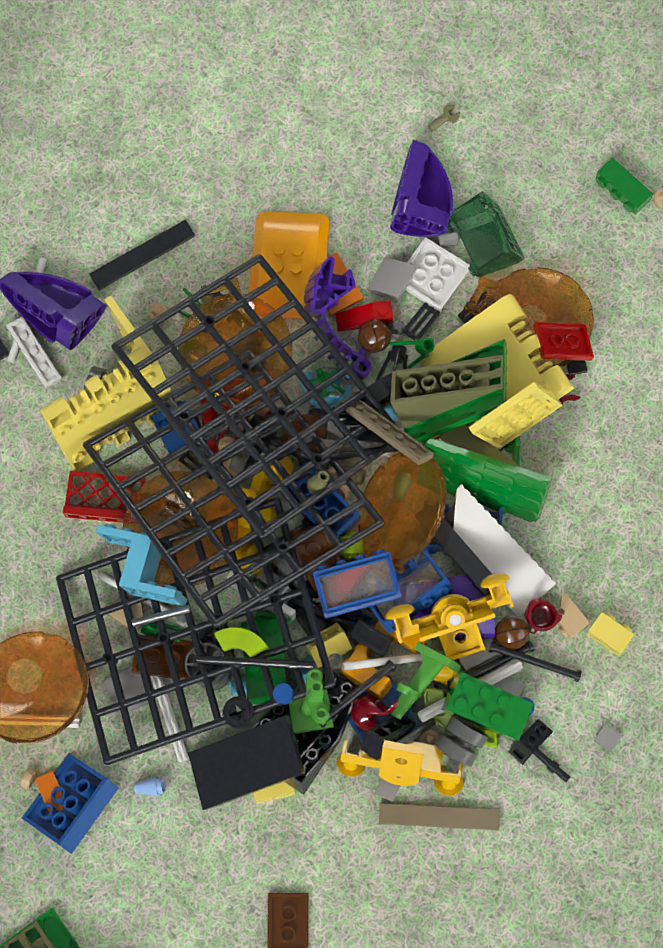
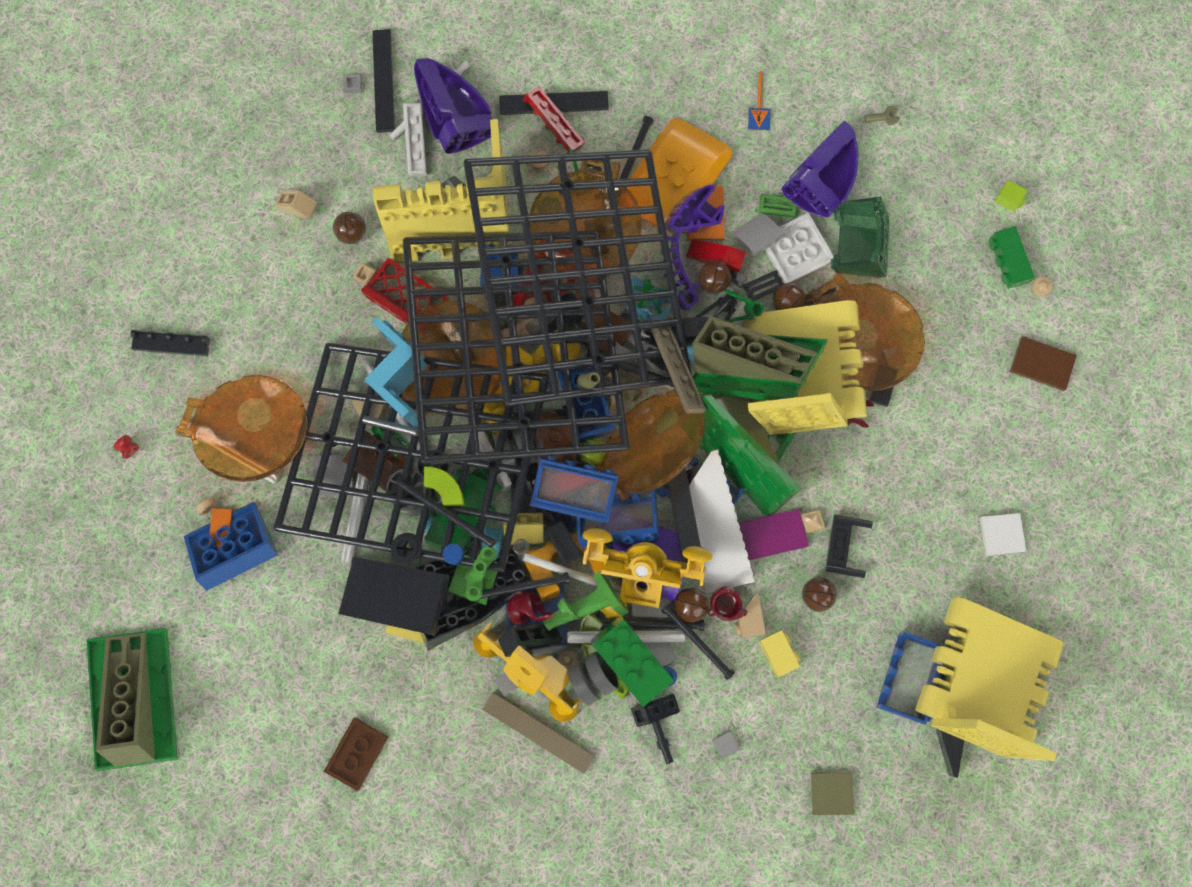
camera: 25 degrees right, 5 degrees up
light blue cone [134,776,165,796] -> none
light grey tile [438,232,458,248] -> none
red tile [533,322,594,361] -> none
none -> reddish brown piece [333,211,366,244]
none -> tan tile [352,262,378,286]
none -> hinge [523,86,585,154]
none -> black bar [615,116,654,198]
none -> magenta tile [739,509,809,561]
none -> piece [748,71,770,130]
none -> bright green tile [758,194,797,218]
none -> reddish brown piece [773,283,806,310]
none -> tan tile [801,510,825,534]
none -> reddish brown piece [802,577,837,612]
none -> black plate [825,514,873,578]
none -> lime brick [994,180,1028,212]

